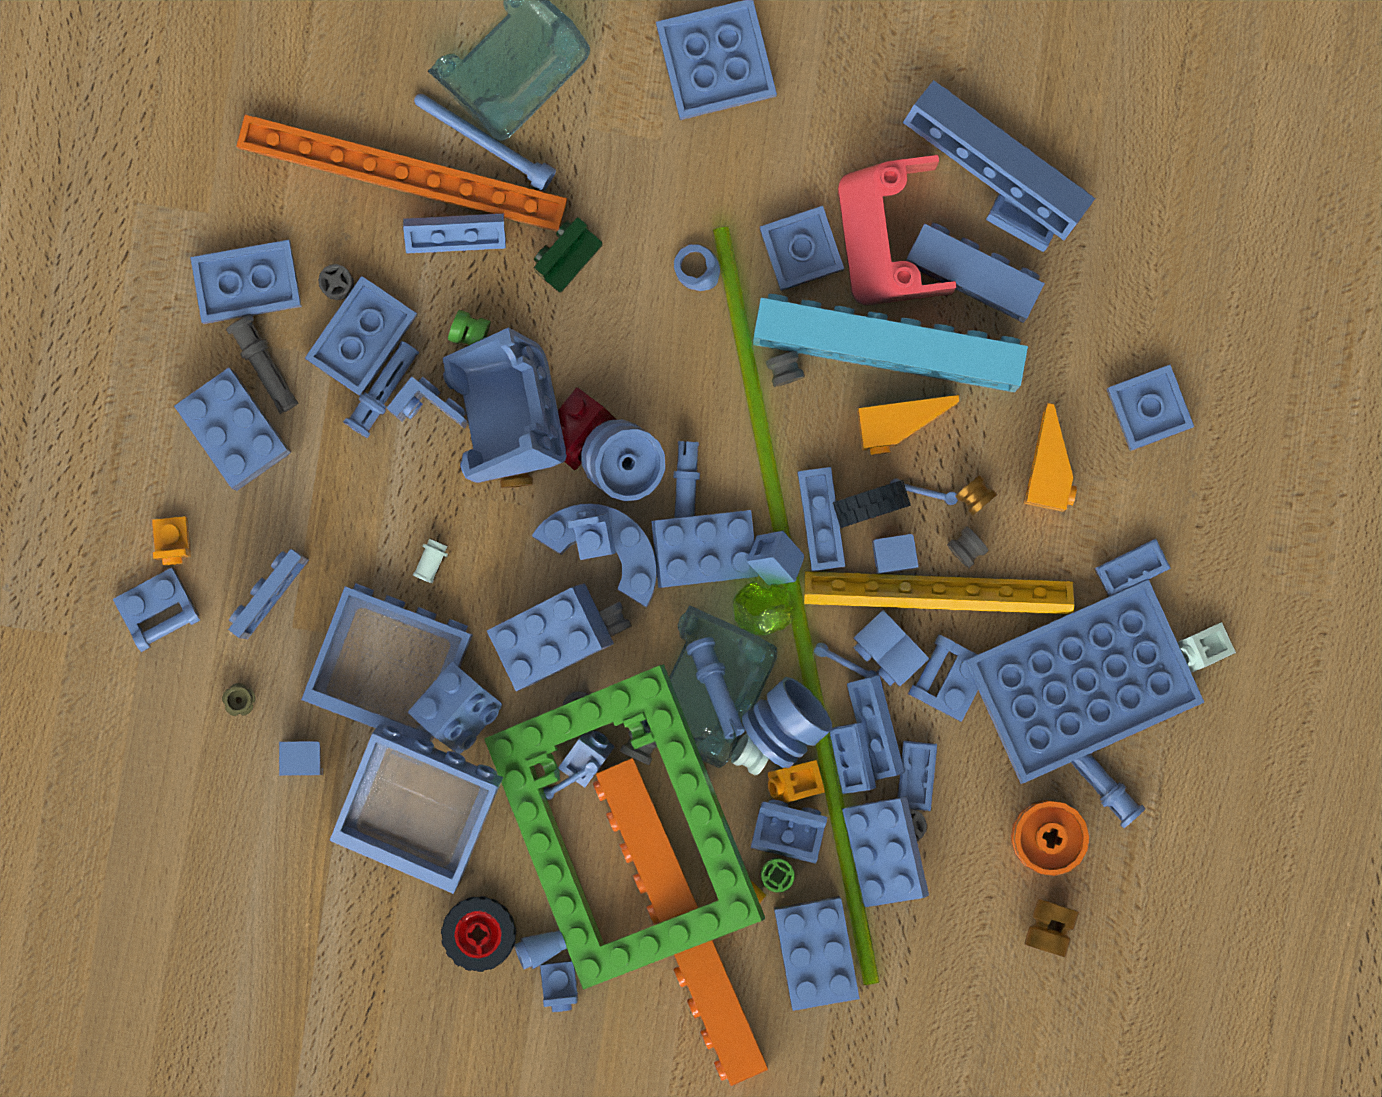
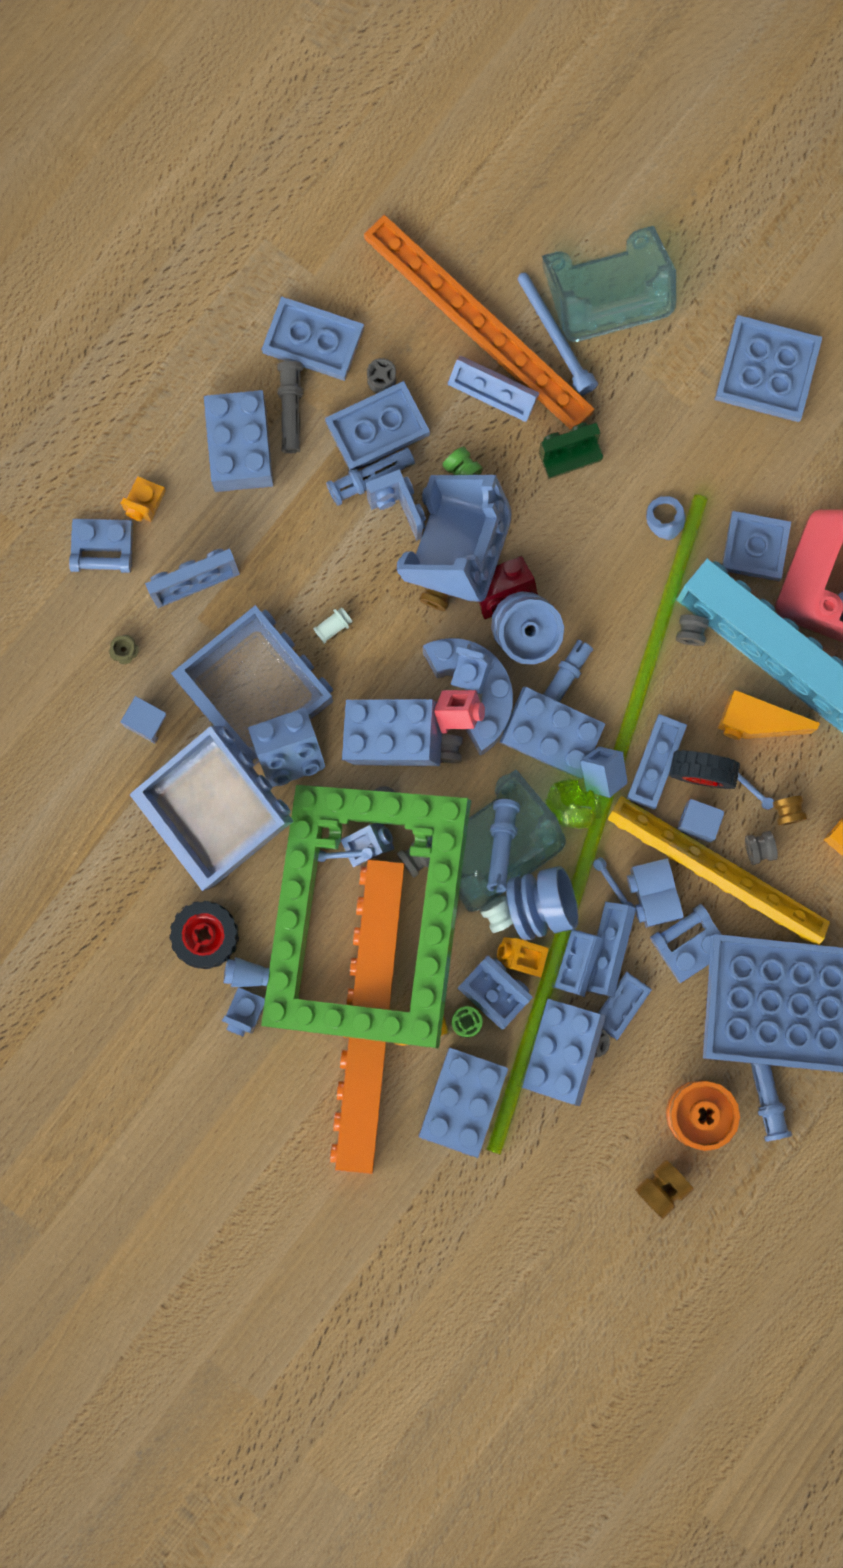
camera: 25 degrees right, 5 degrees down
none -> coral brick [434,690,485,734]

